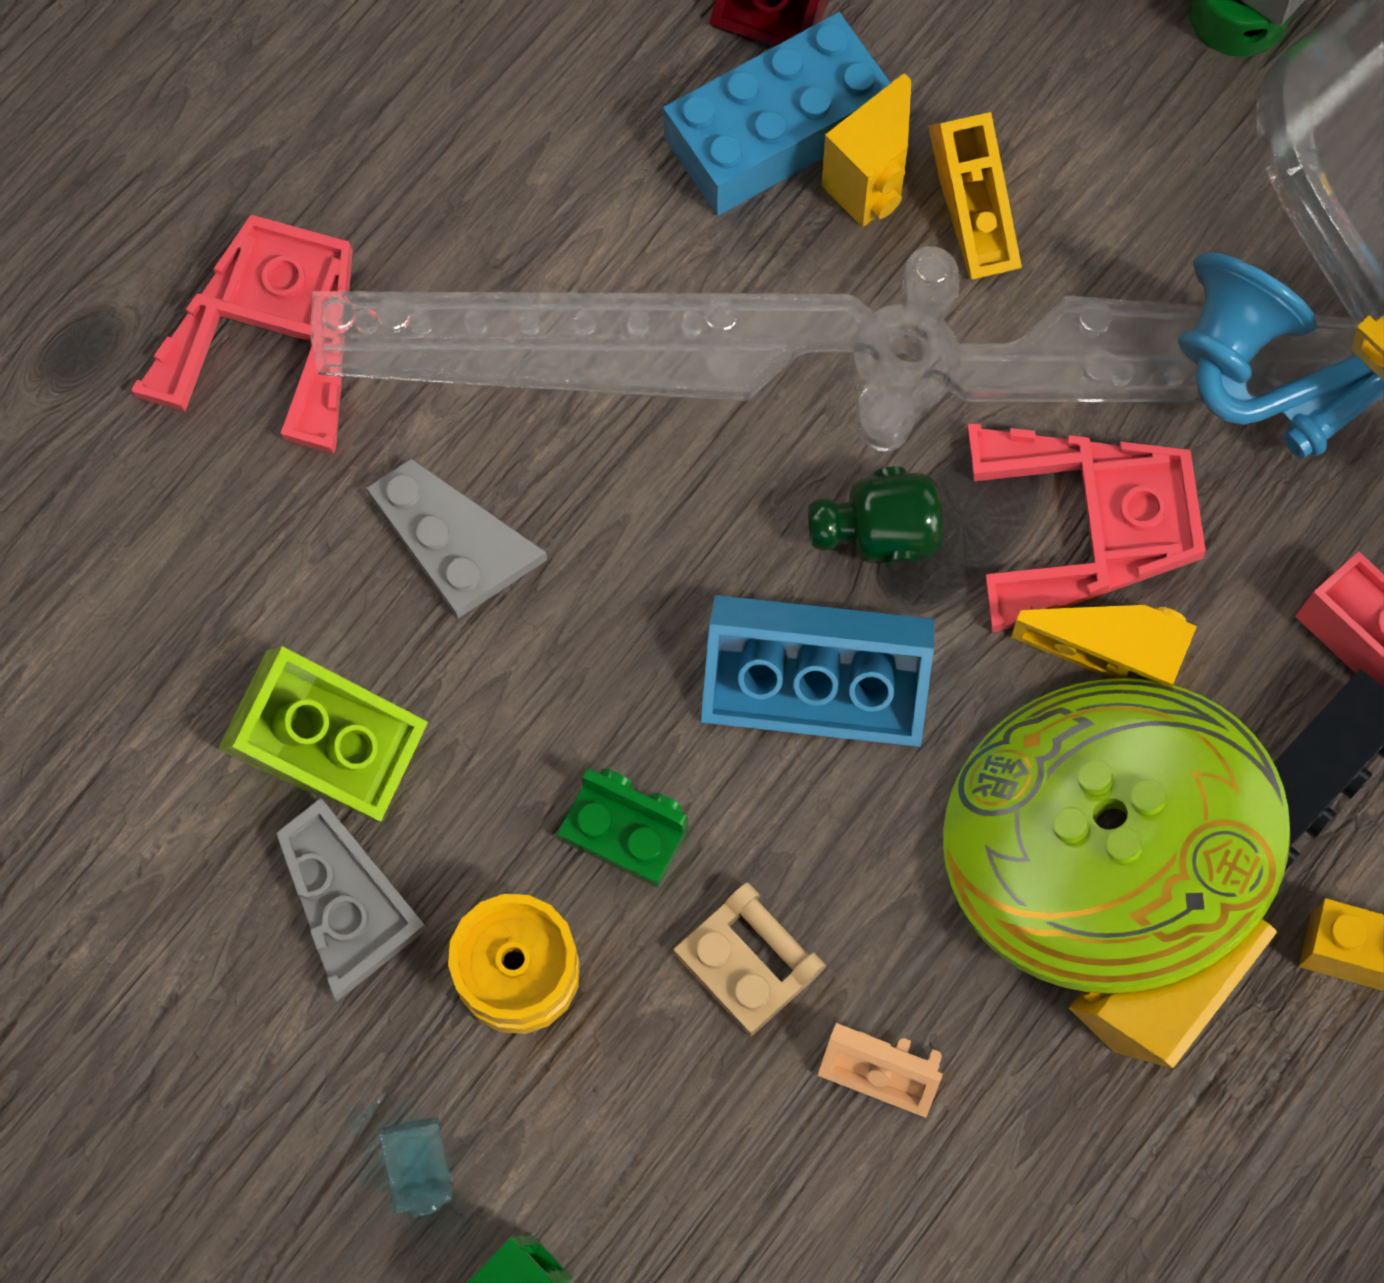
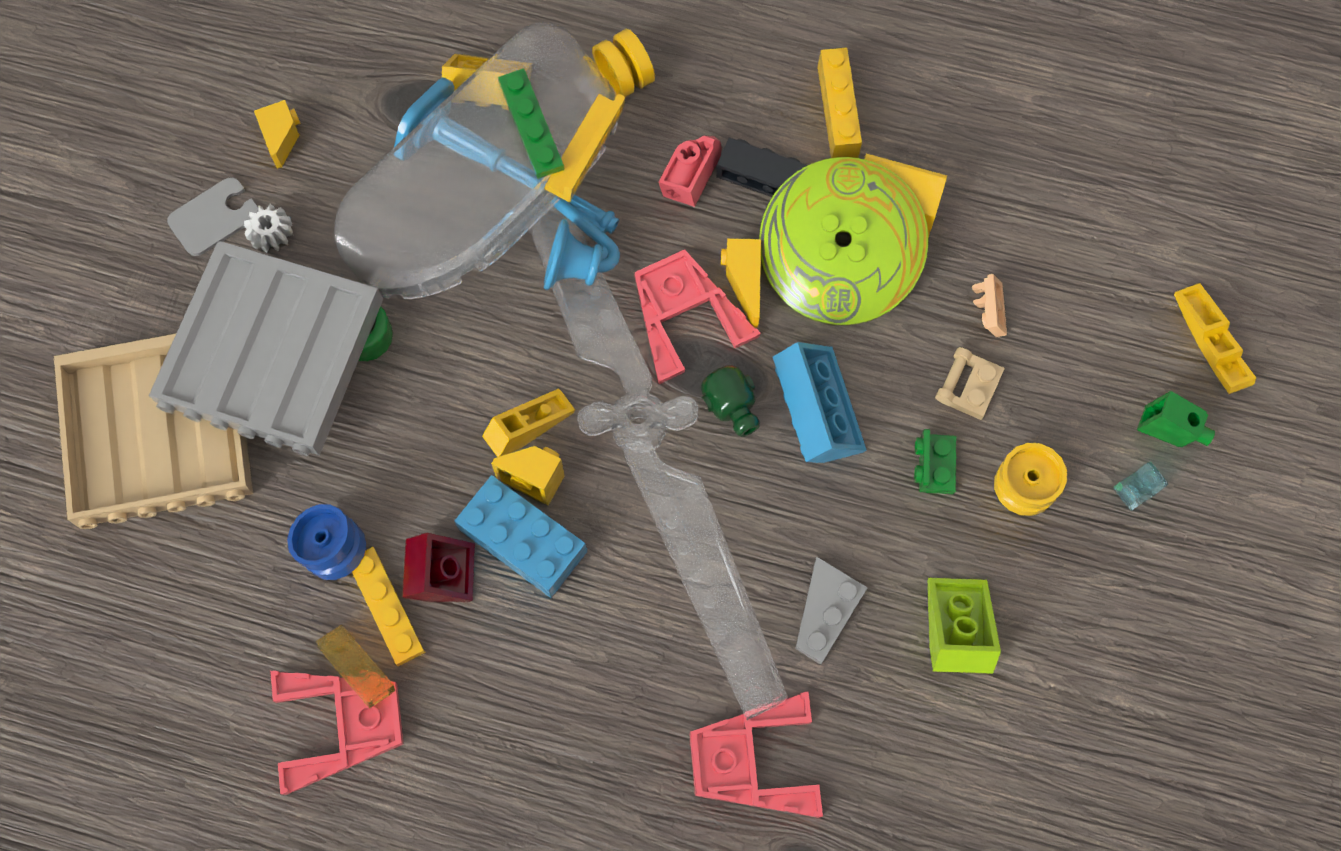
camera: 115 degrees left, 0 degrees up
light grey wing [276,798,427,1001] -> none

